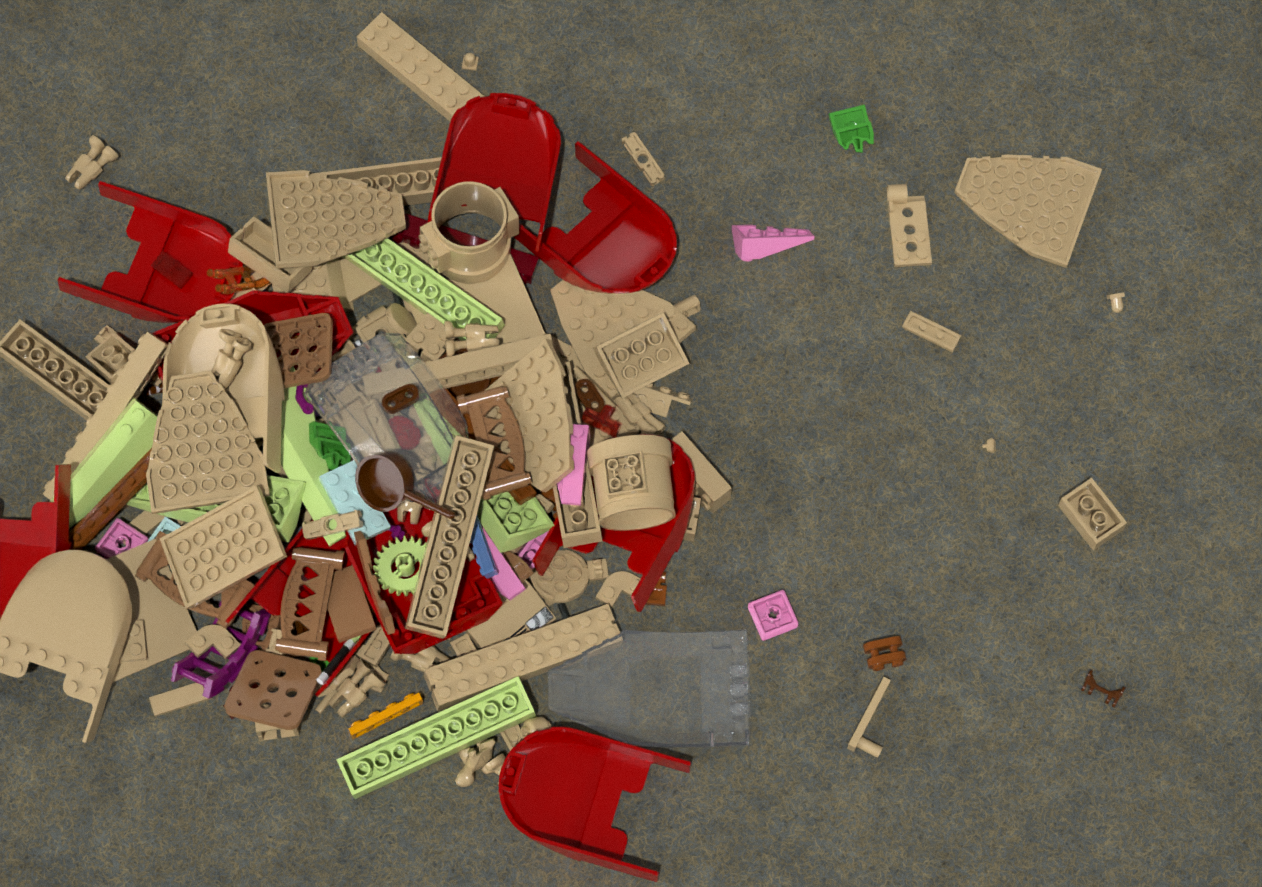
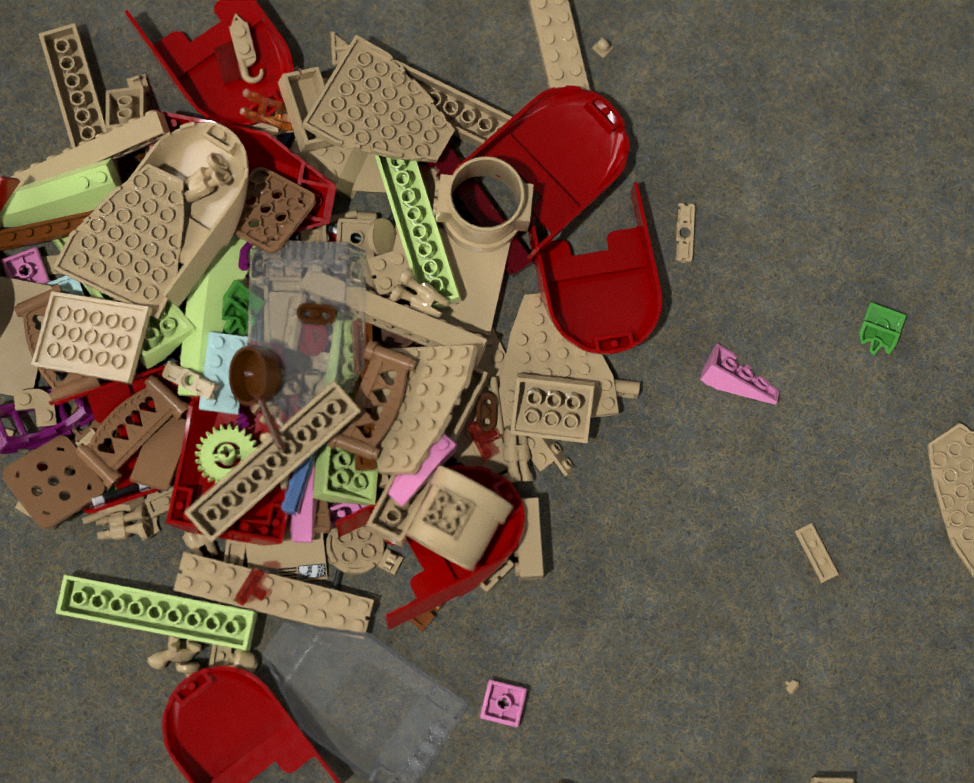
camera: 35 degrees right, 10 degrees up
light orange plate [348,693,423,739] -> none
medium nougat tile [354,531,395,635] -> none
tan plate [596,571,641,608] -> none
tan hinge [887,184,932,267] -> none
none -> tan plate [229,14,264,84]
none -> clear red tile [233,567,267,606]
none -> tan tile [331,32,349,66]

